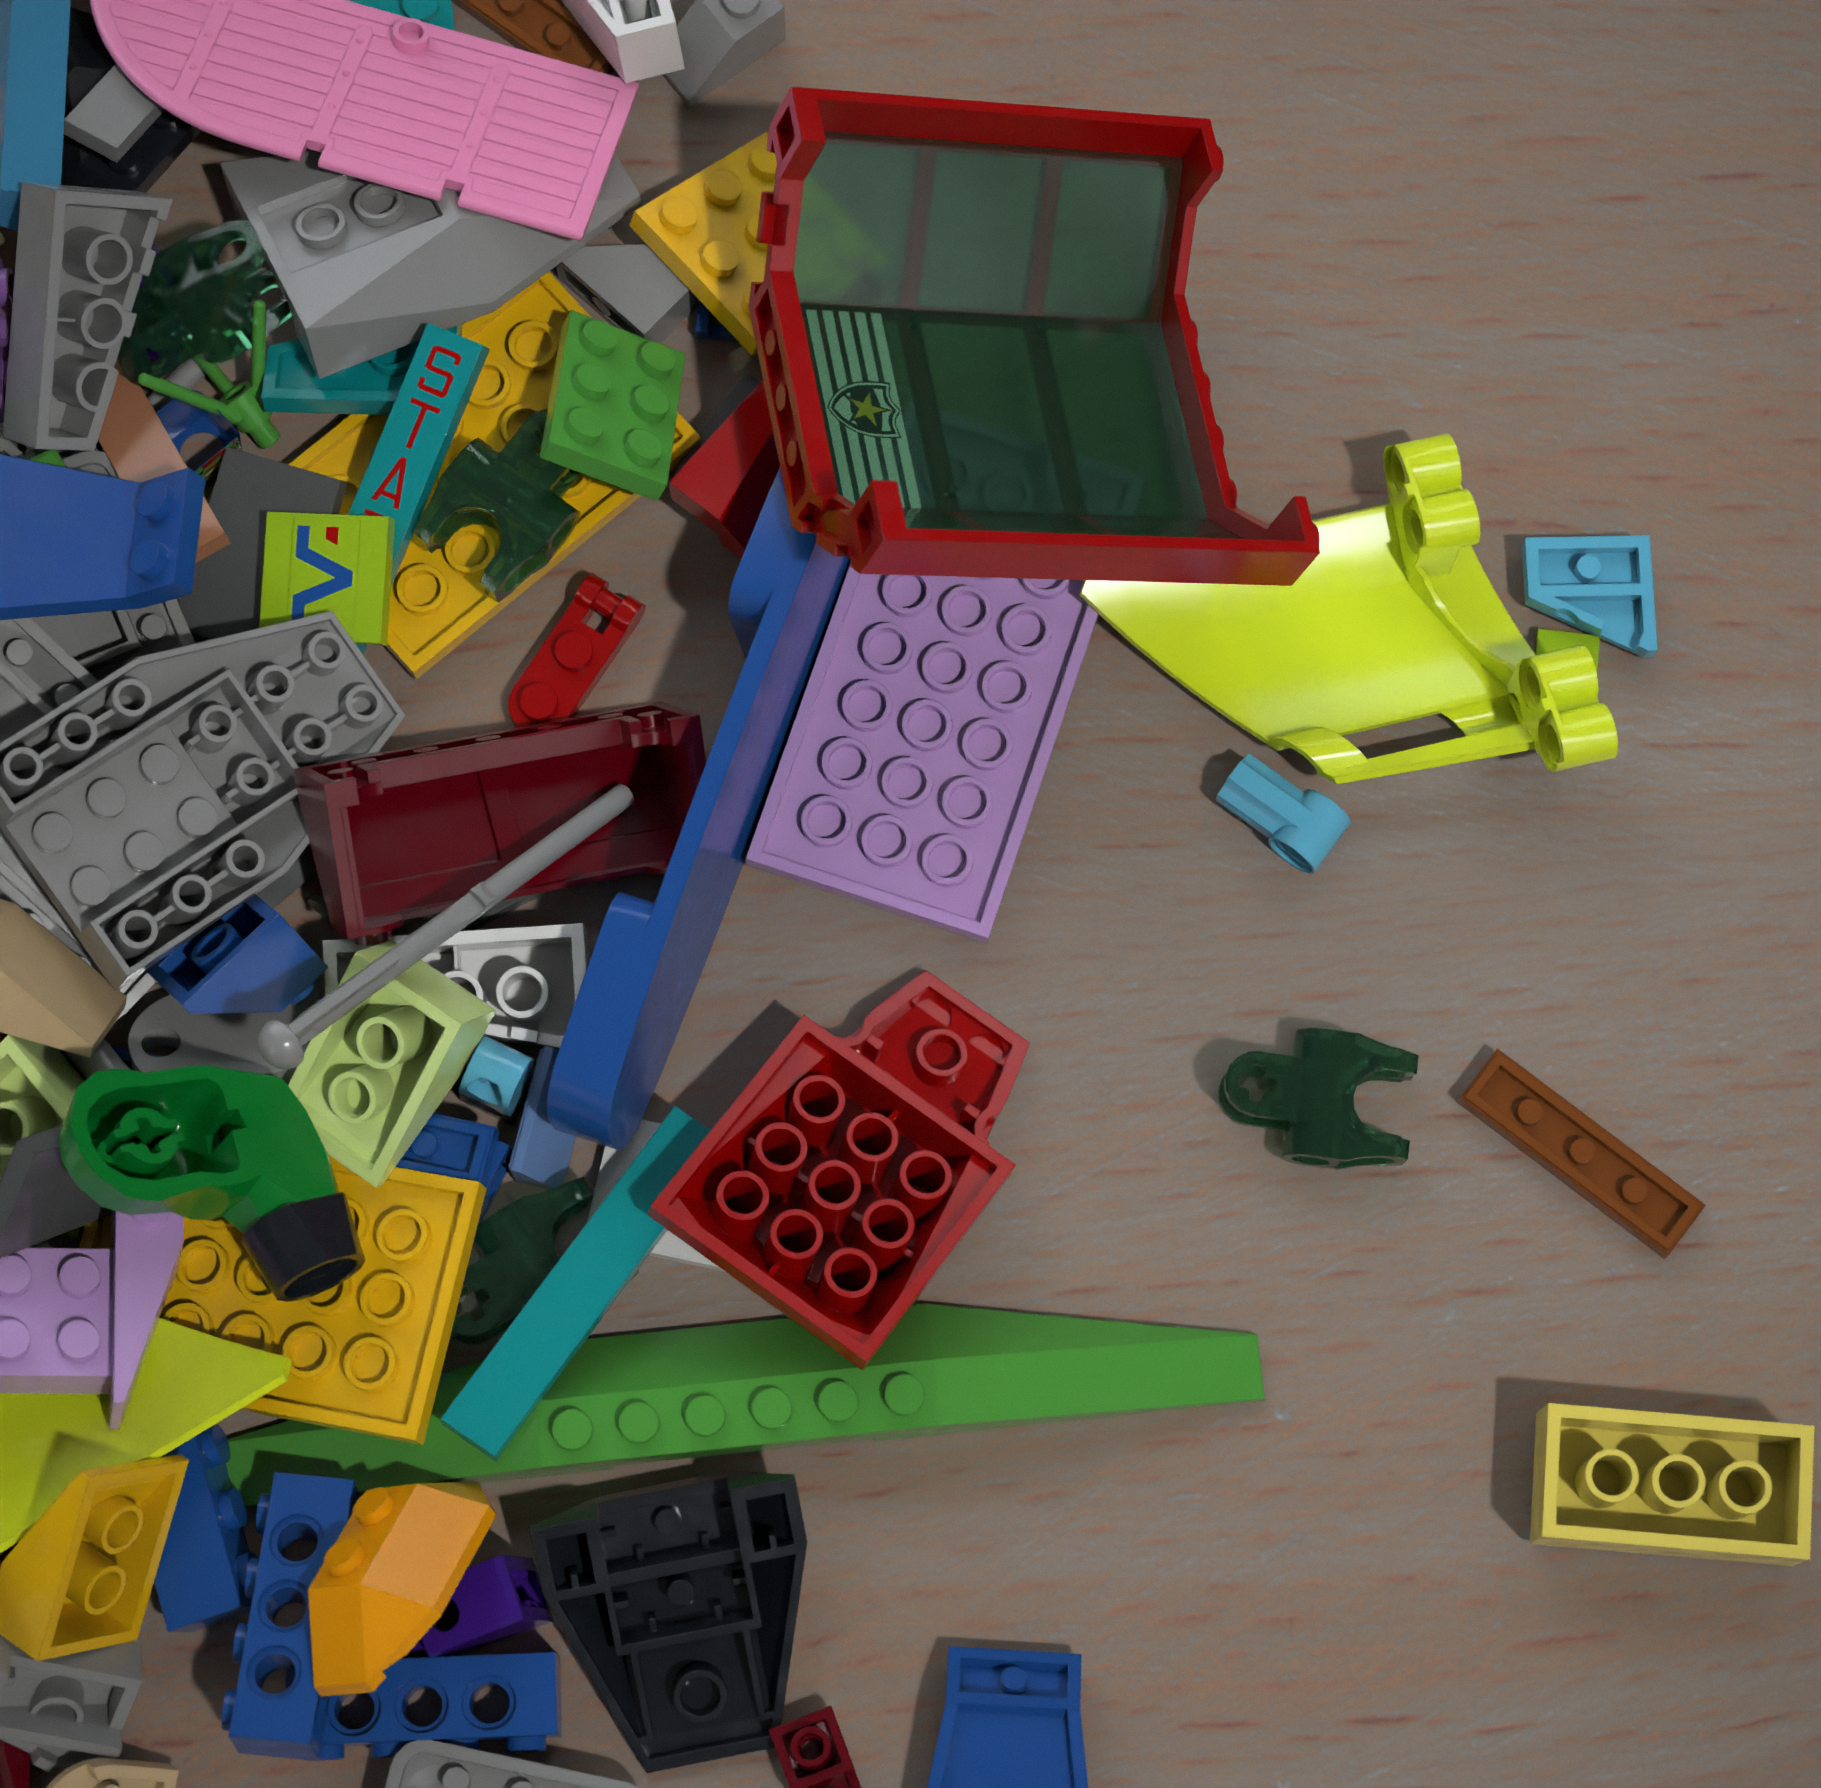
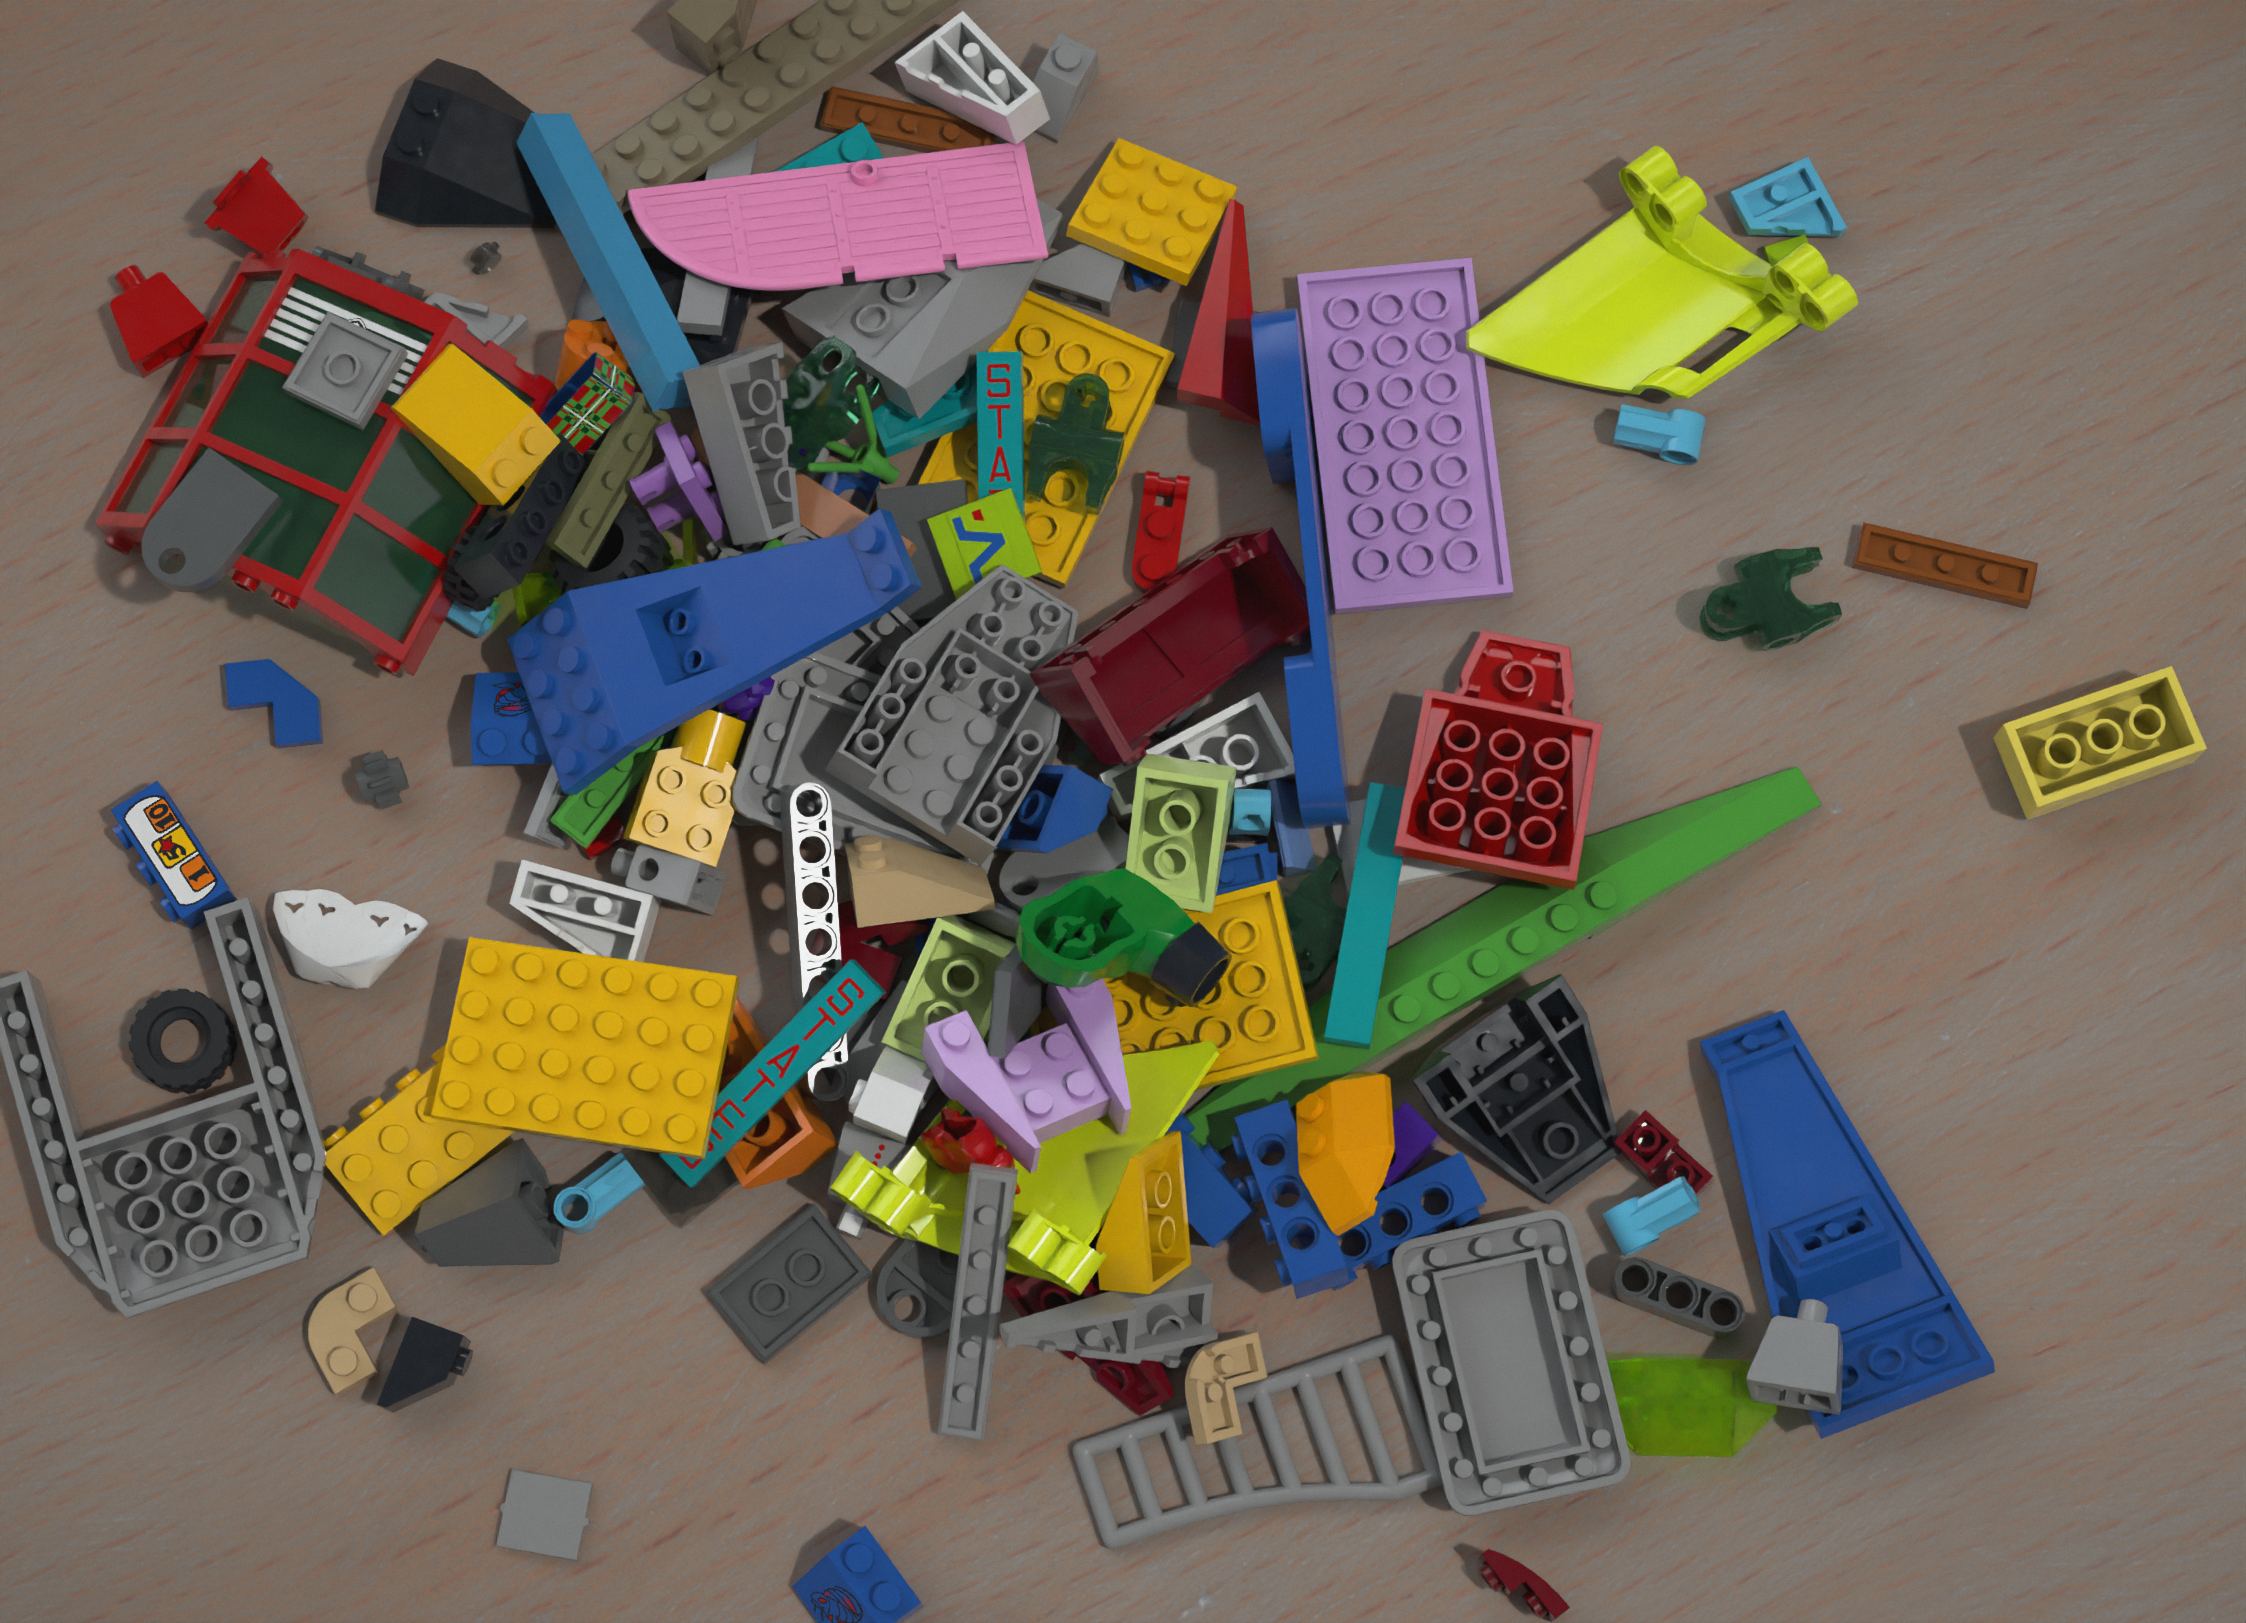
camera: 20 degrees left, 0 degrees up
light grey bar [258,784,634,1069] -> none
bright green plate [540,310,686,501] -> none
clear green window [749,87,1320,586] -> none

